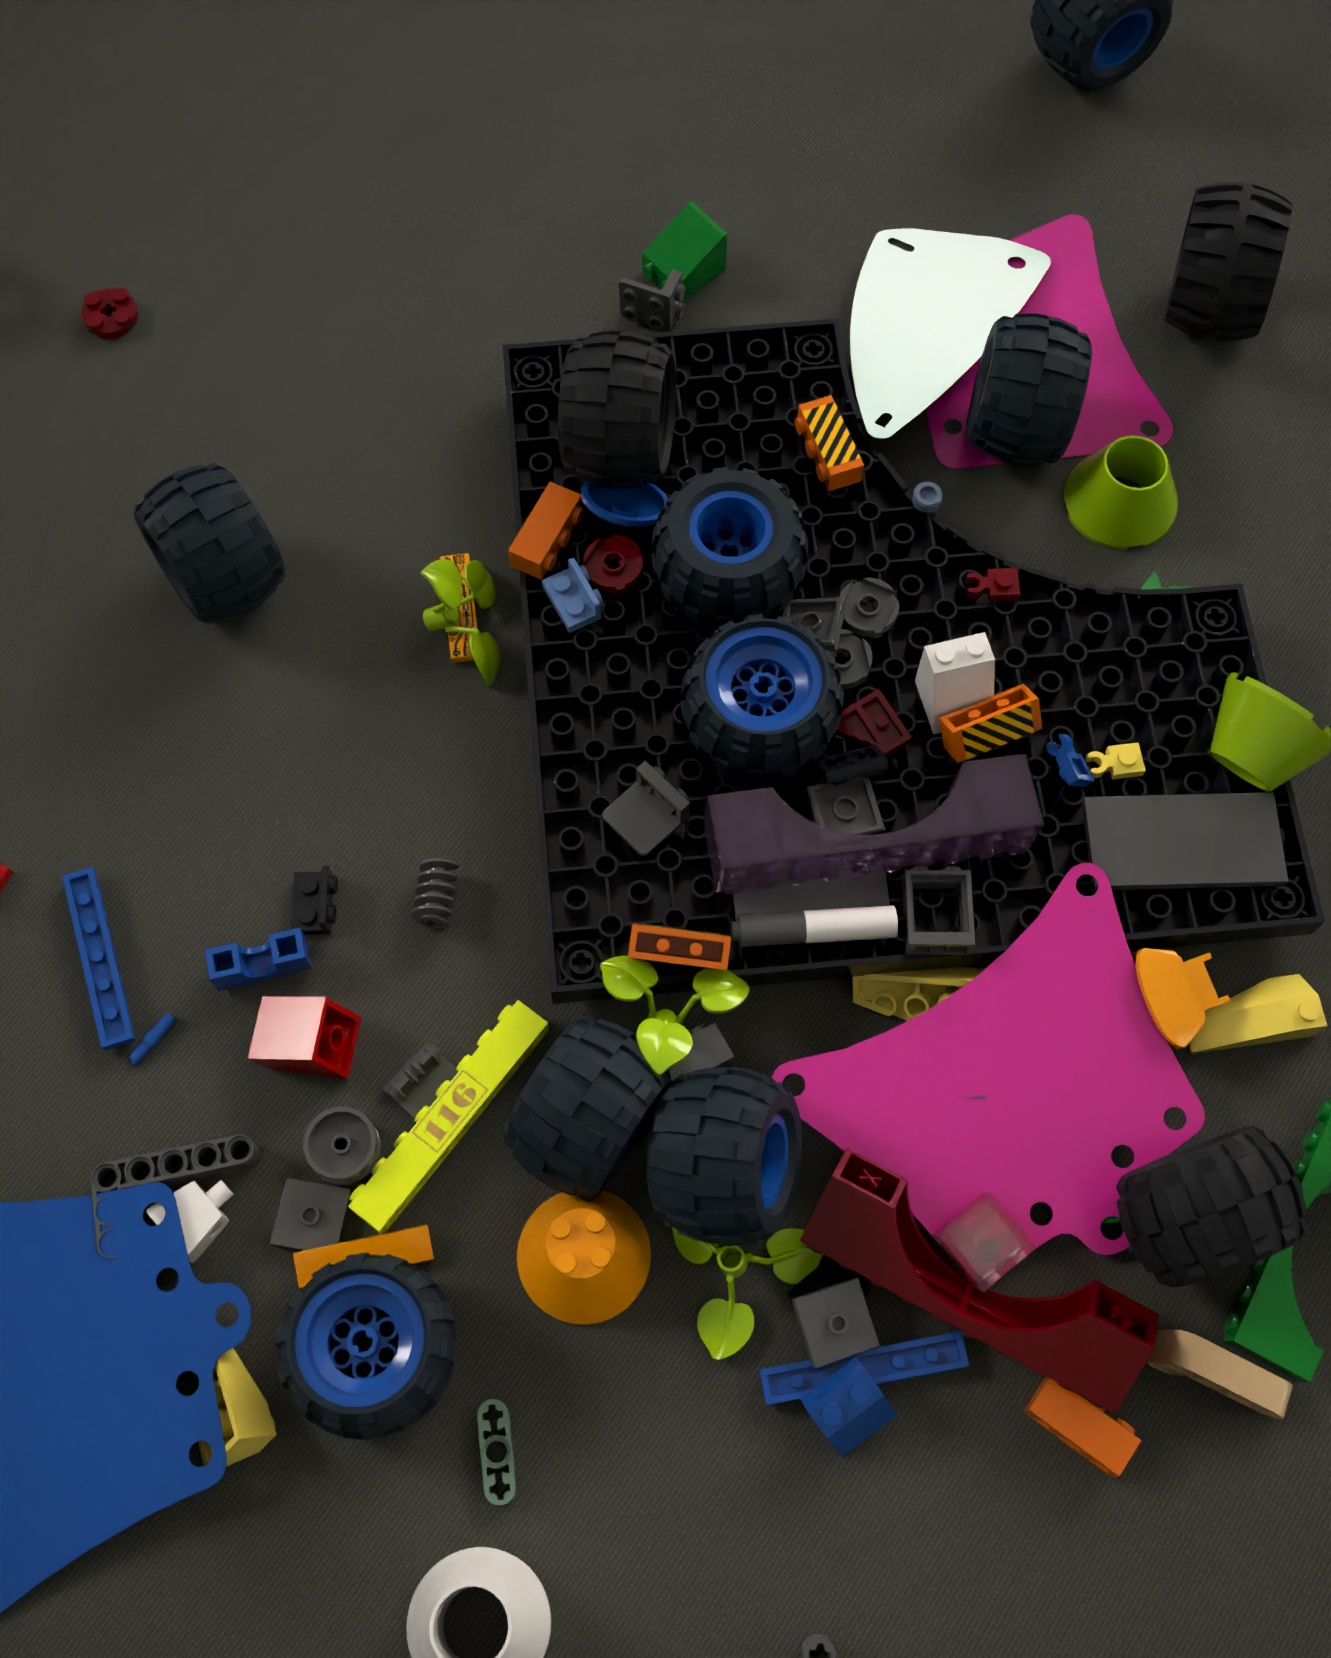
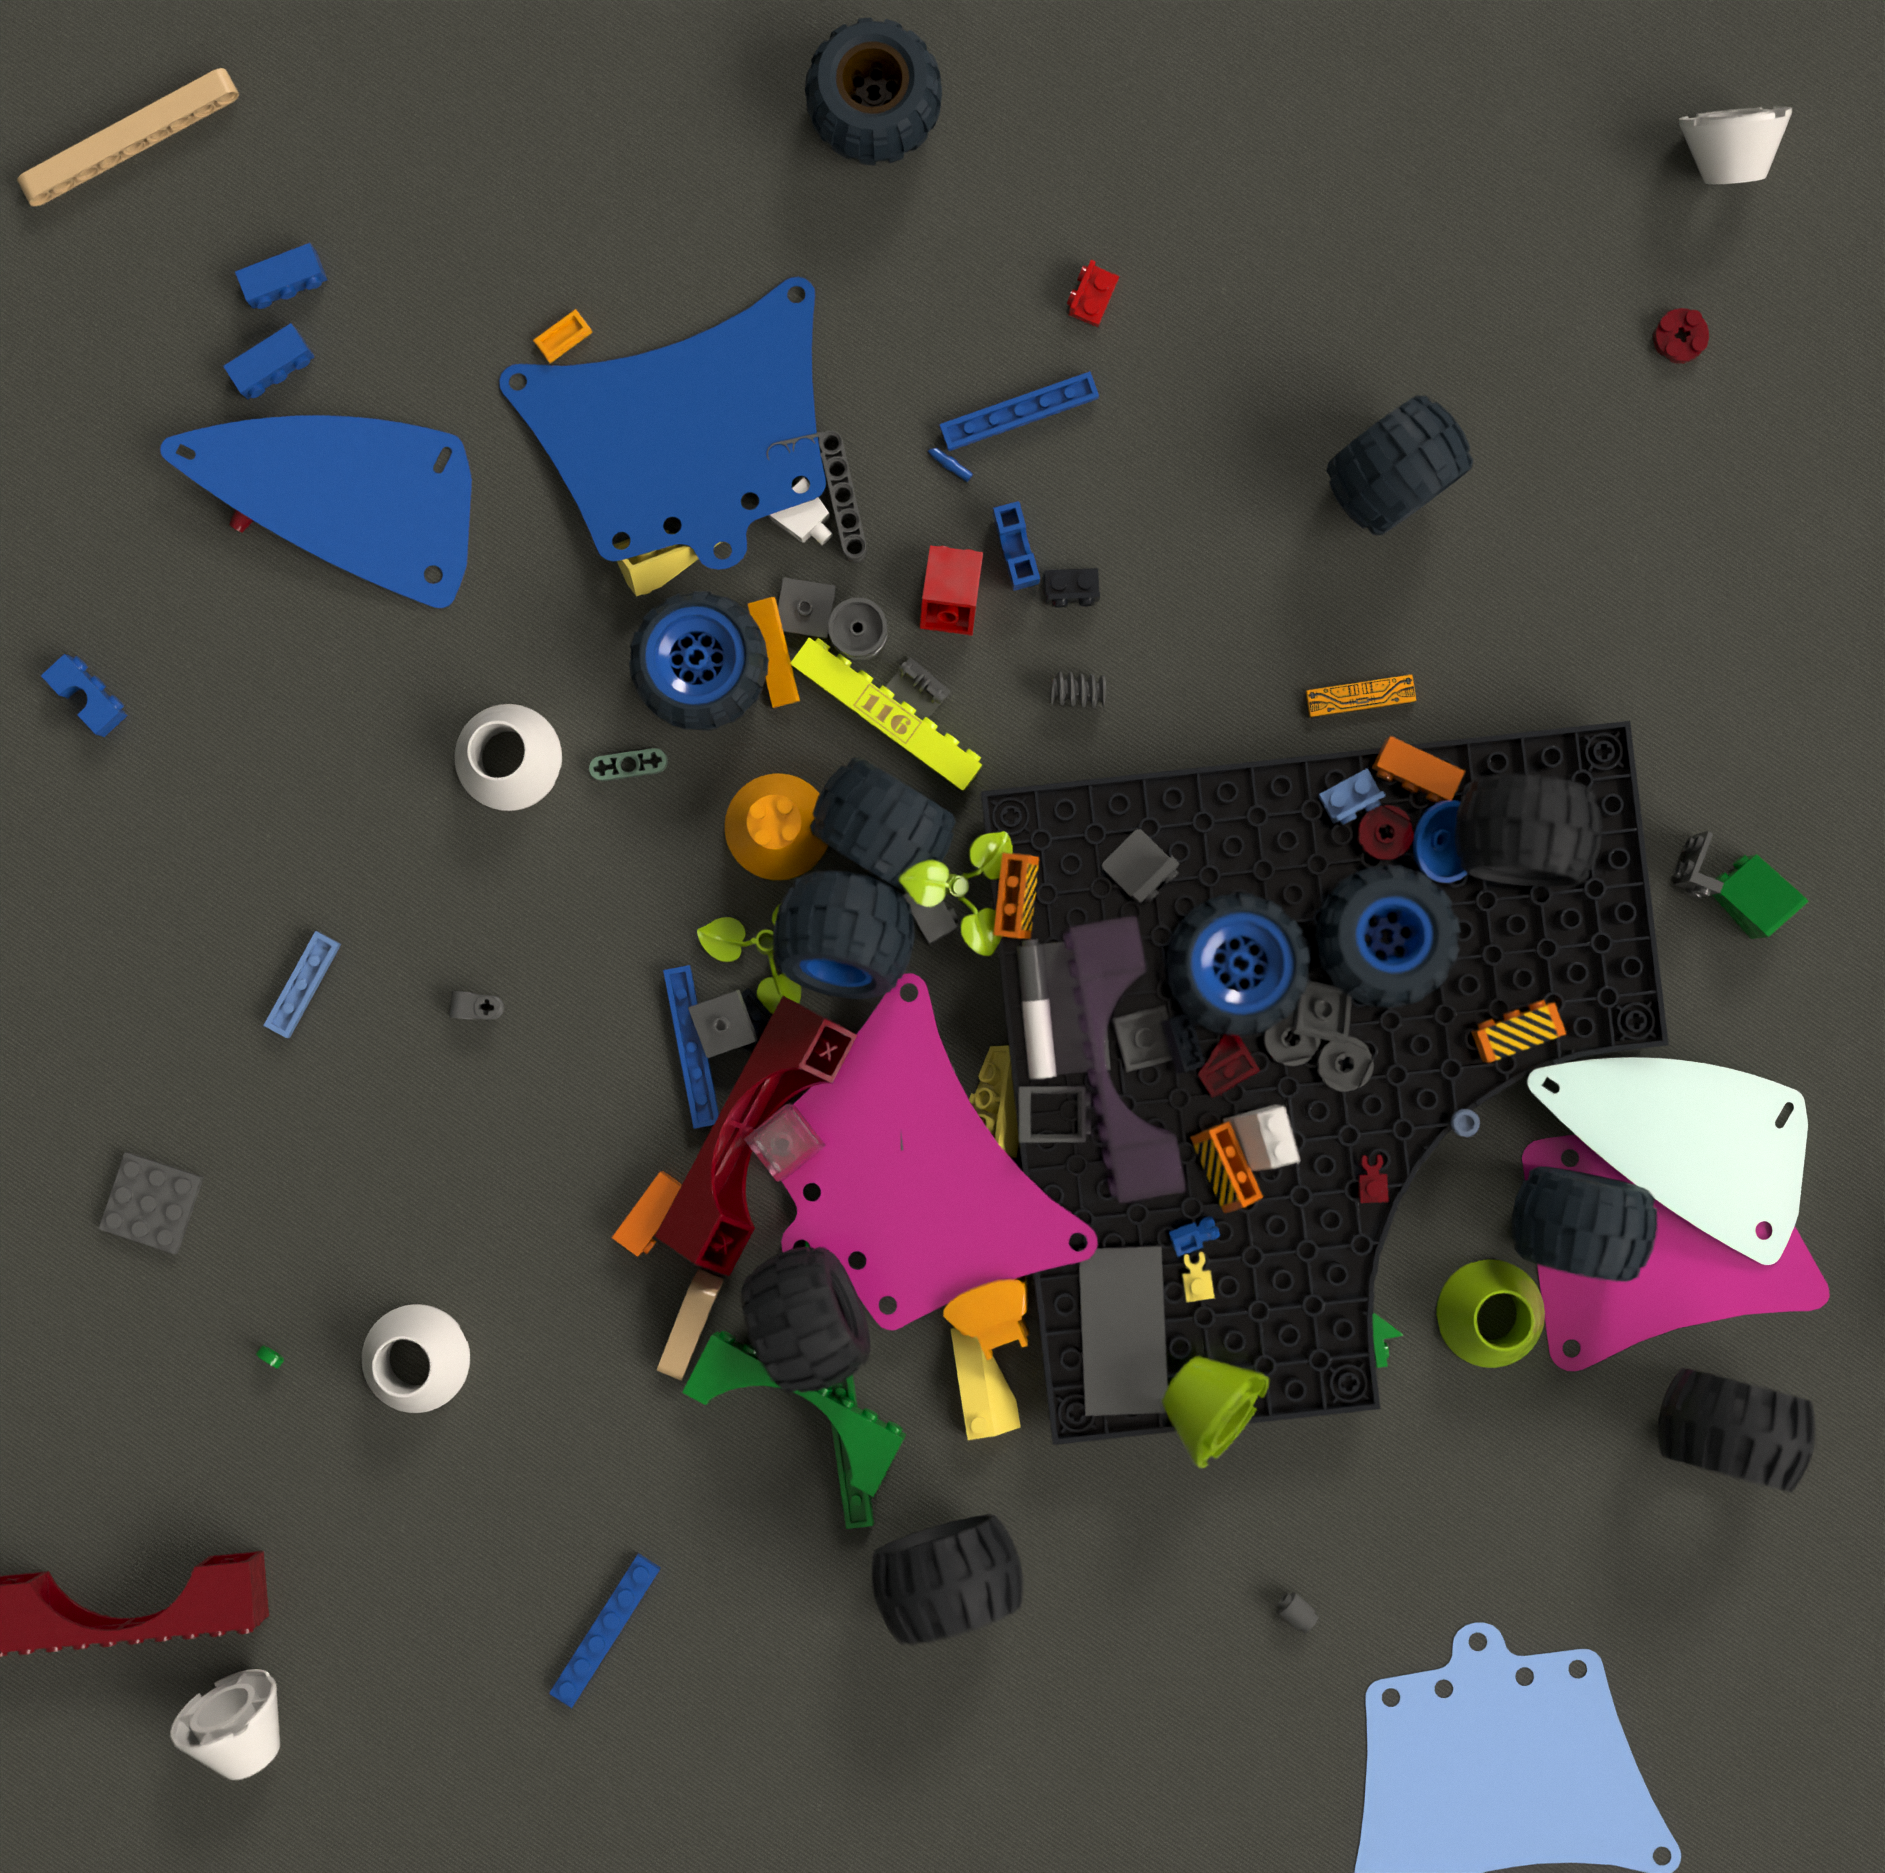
camera: 90 degrees right, 20 degrees up
lime plant [420,559,501,686] -> none
blue slope [800,1357,898,1457] -> none

